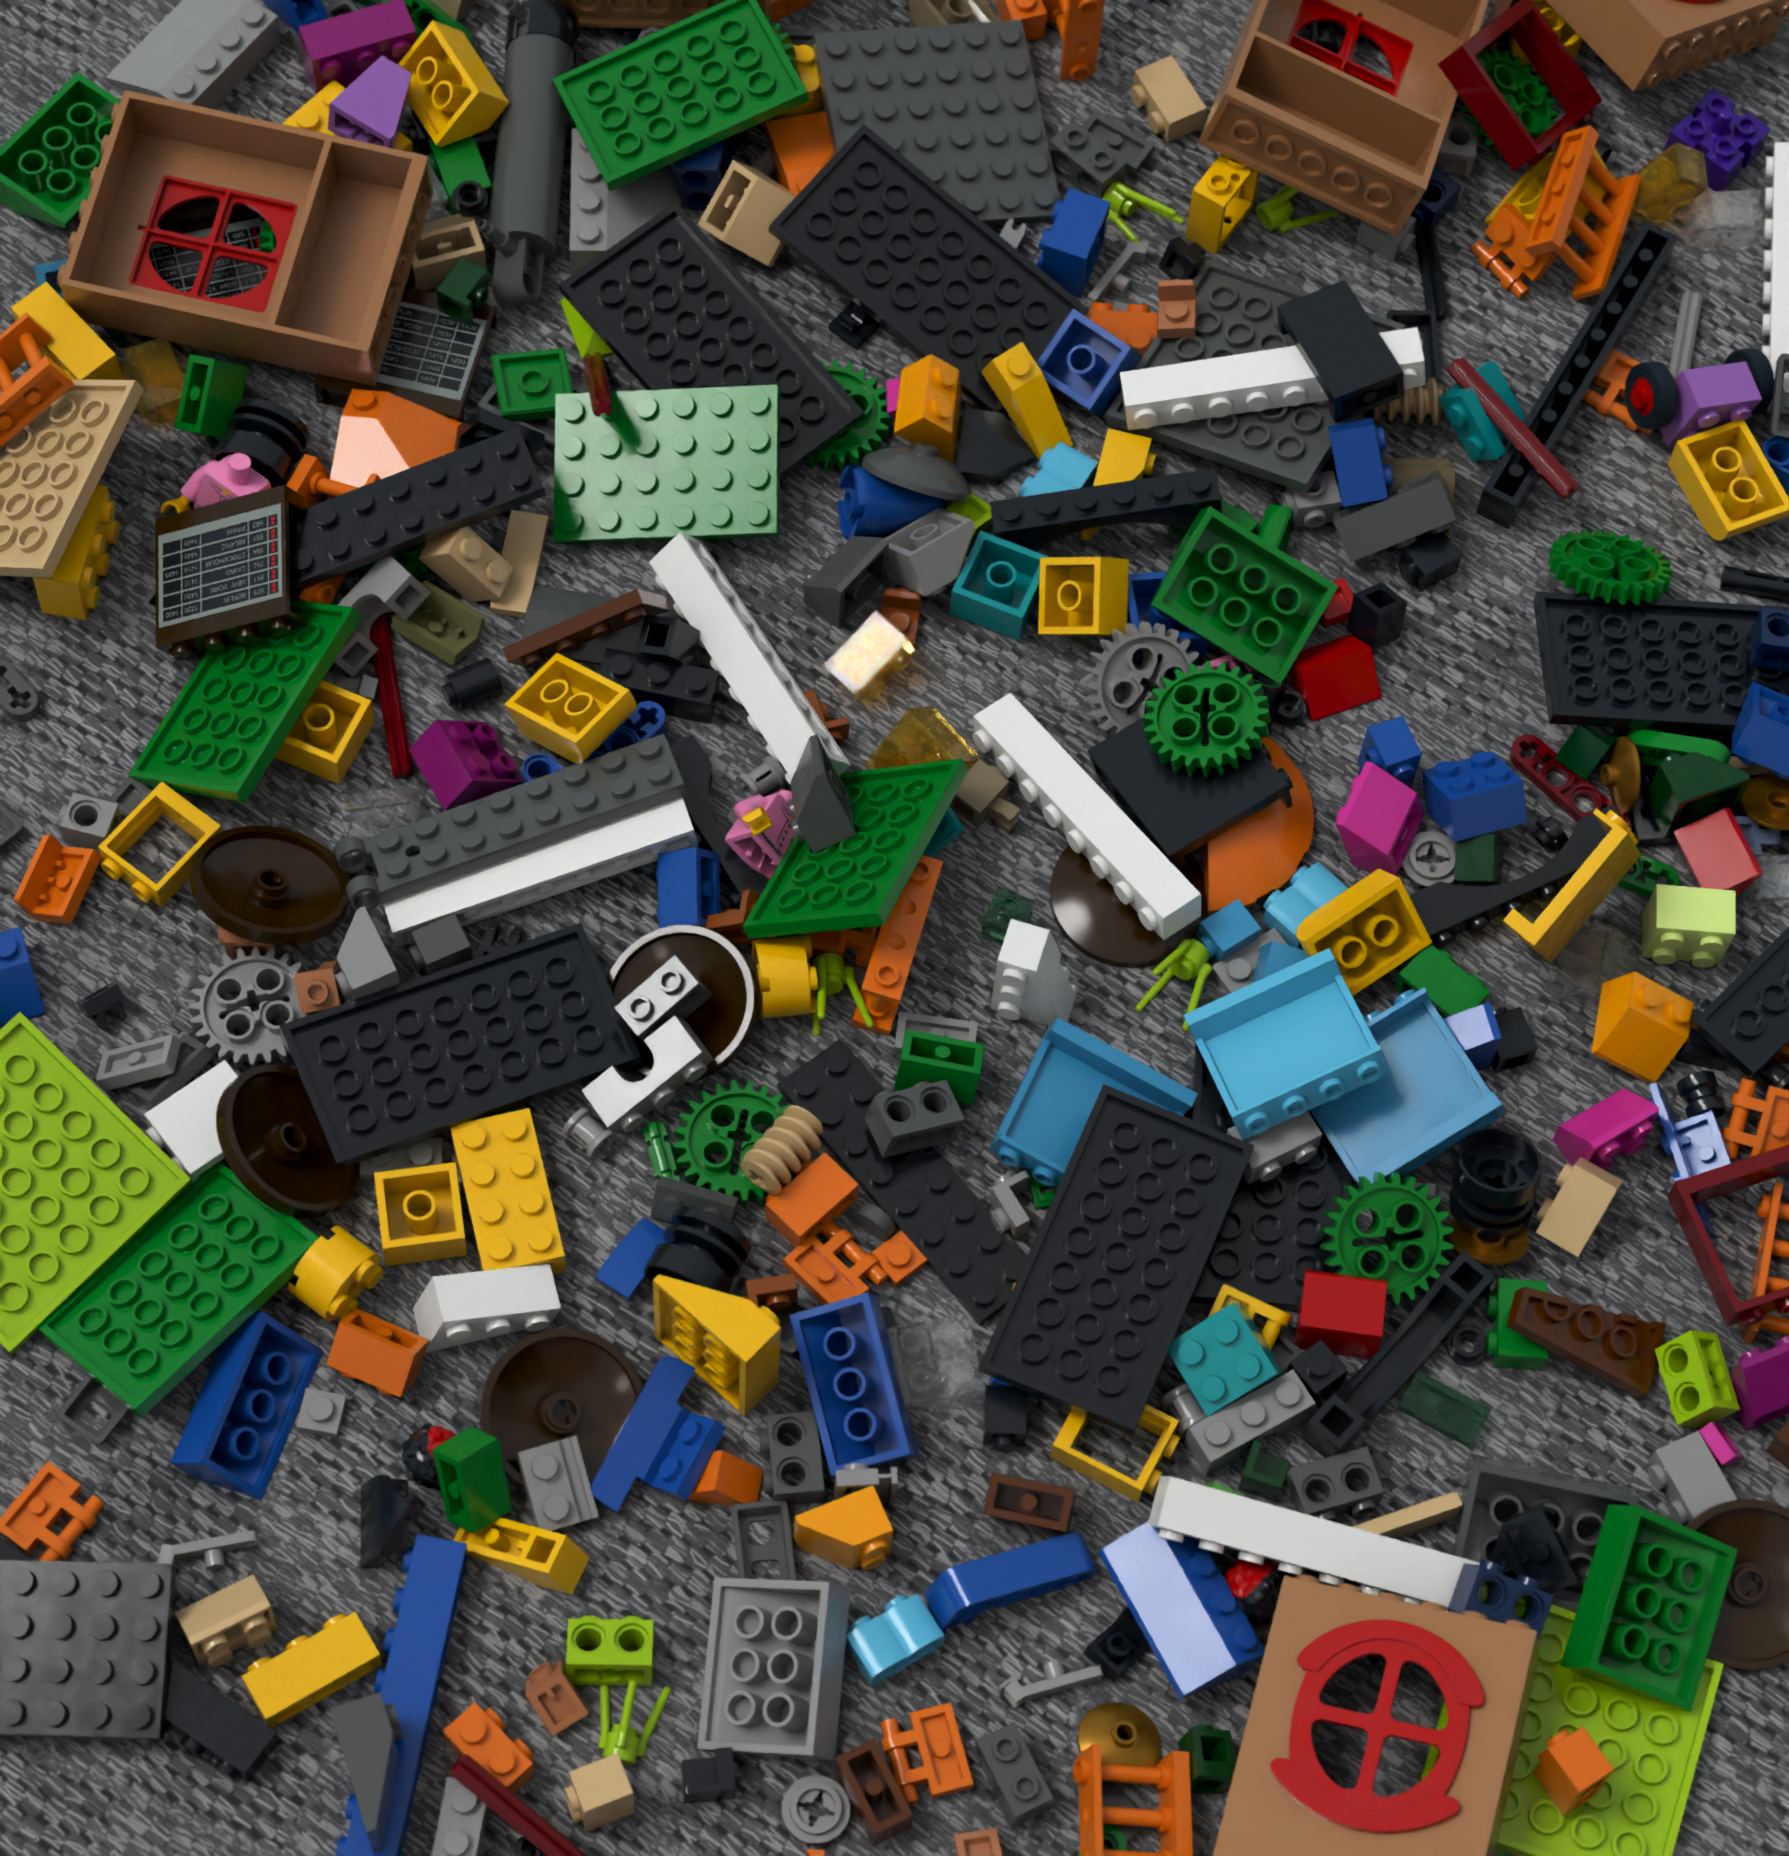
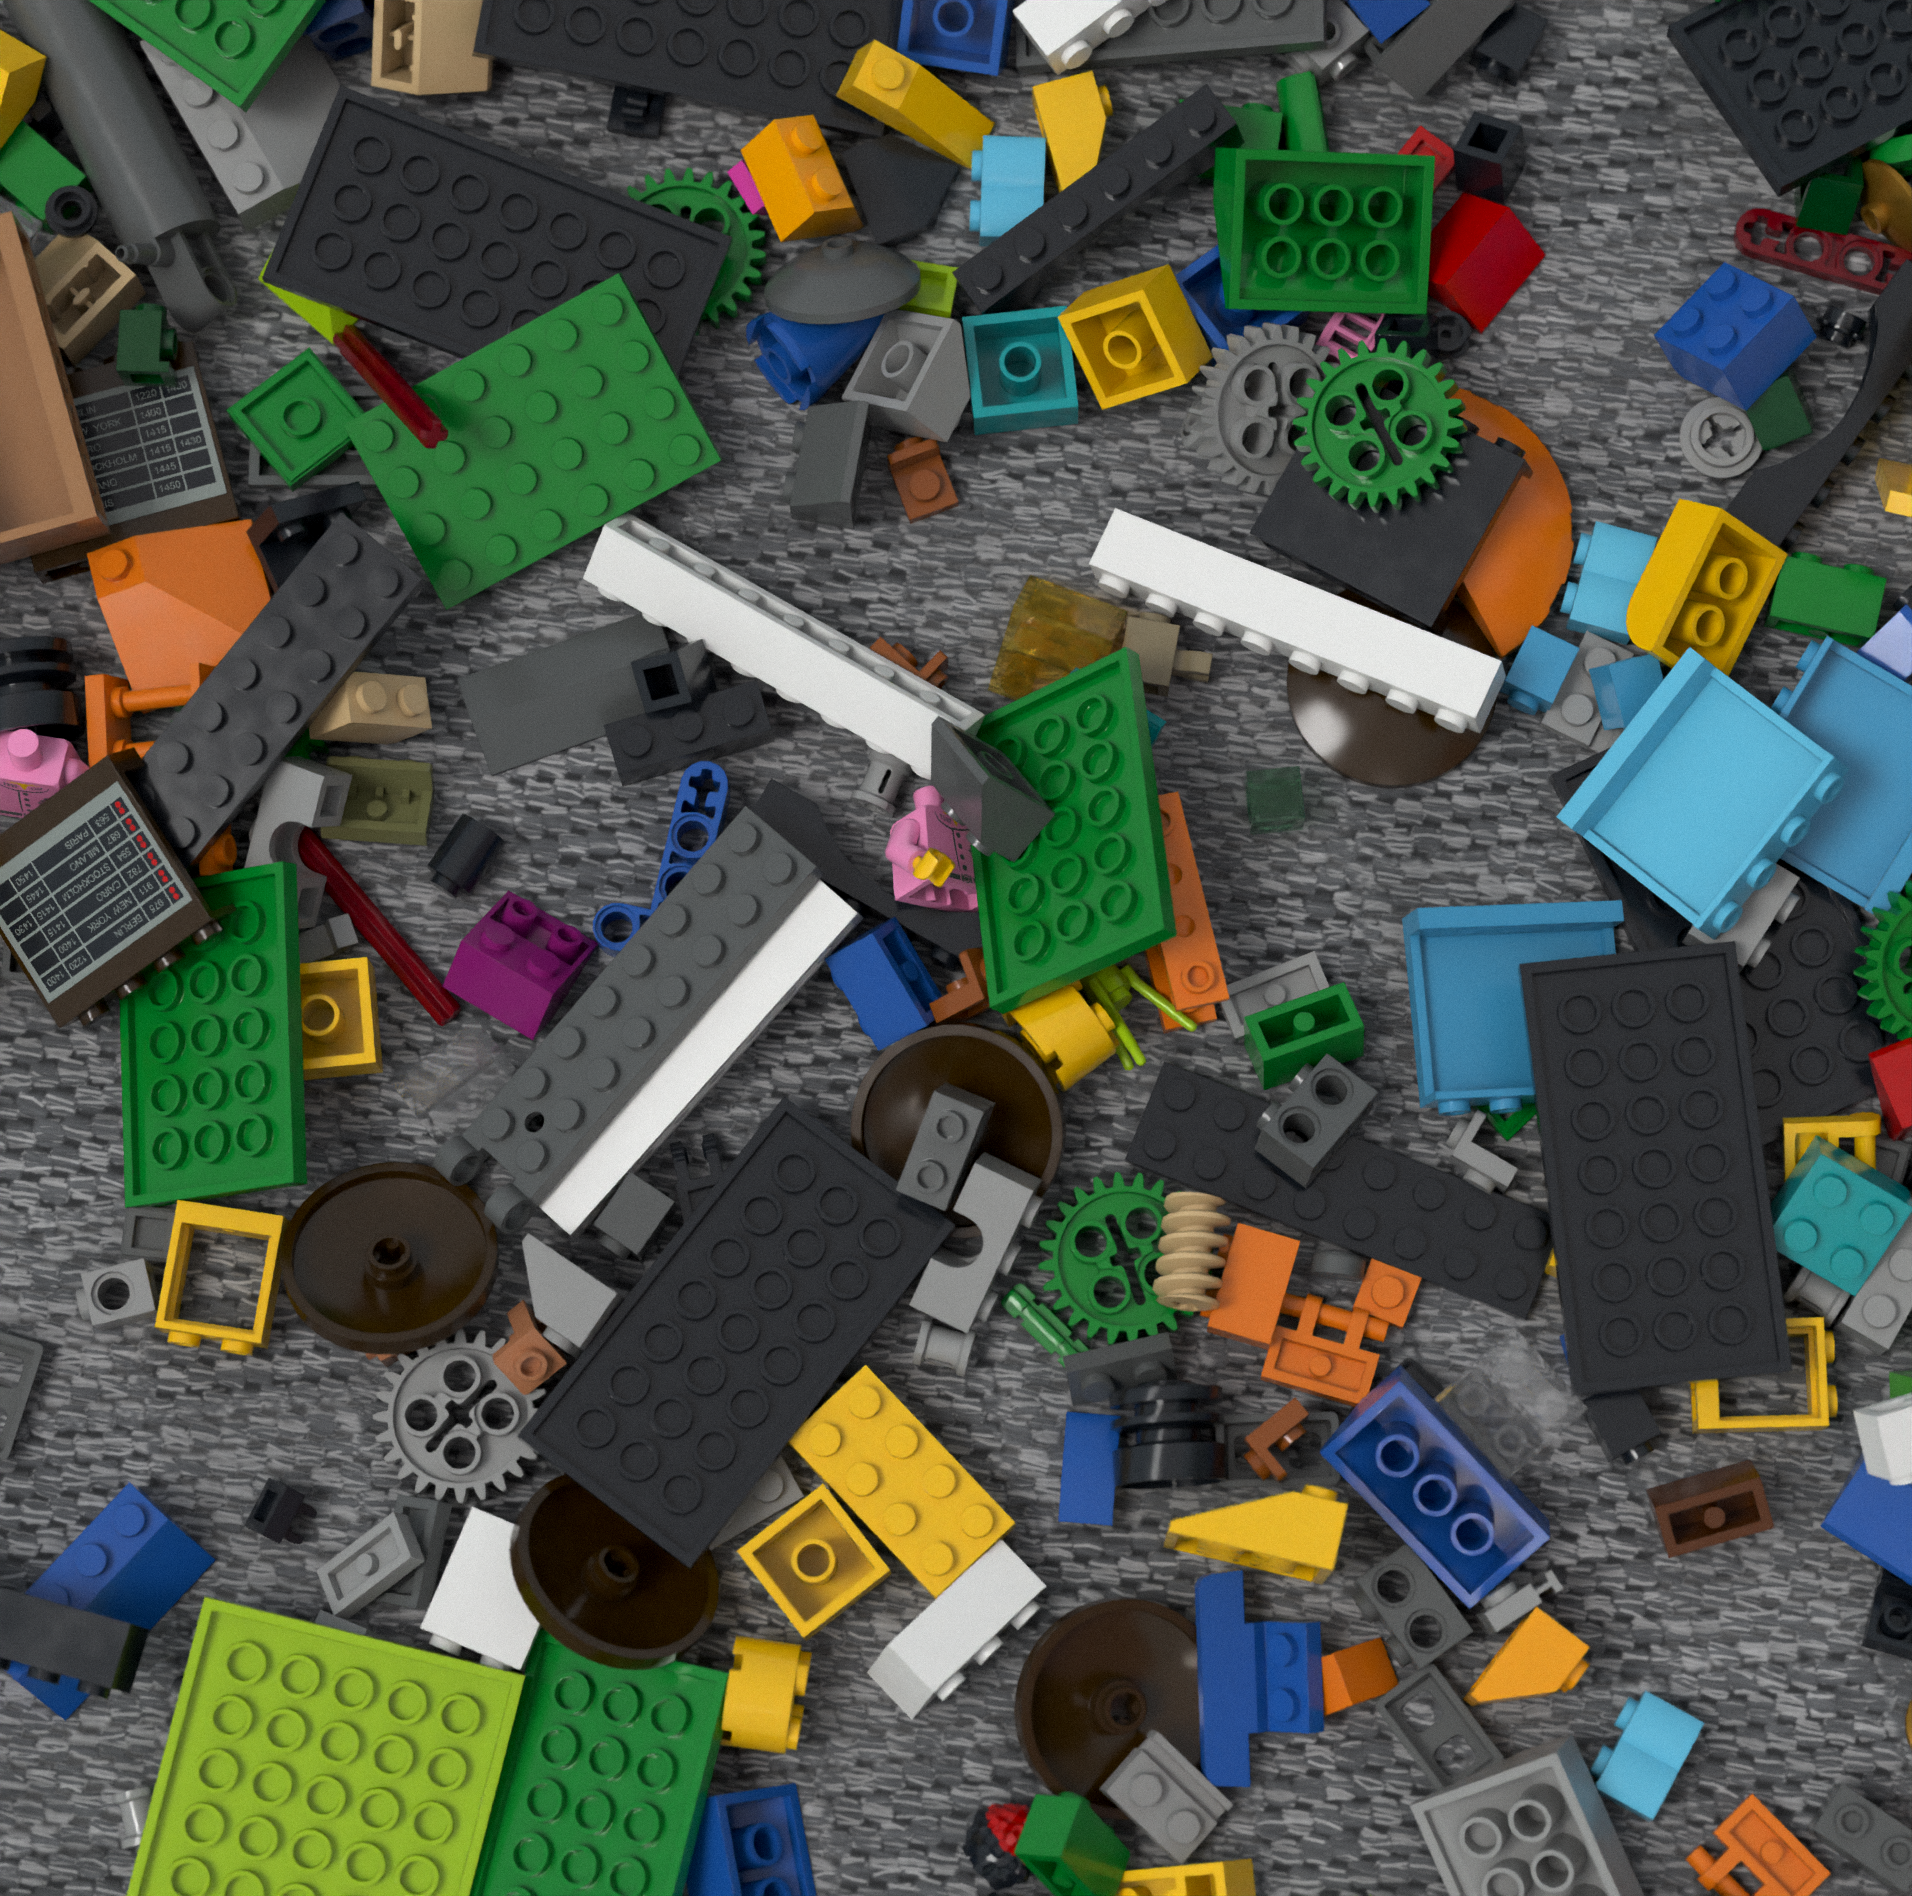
camera: 20 degrees left, 15 degrees up
orange bracket [14,834,102,924] -> none
light grey plate [296,1388,347,1438] -> none
orange brick [326,1308,429,1398] -> none
tan tile [490,510,549,618] -> none
reddish brown wing [503,589,670,668] -> none
yellow brick [504,653,637,764] -> none
clear yellow brick [823,610,915,704] -> none
blue beam [924,1532,1098,1634] -> none
white wedge [990,919,1078,1026] -> none
light grey piece [998,1660,1103,1709] -> none
lime plant [1135,939,1213,1031] -> none
dark pink slope [1336,761,1425,876] -> none
blue brick [1358,716,1422,788] -> none

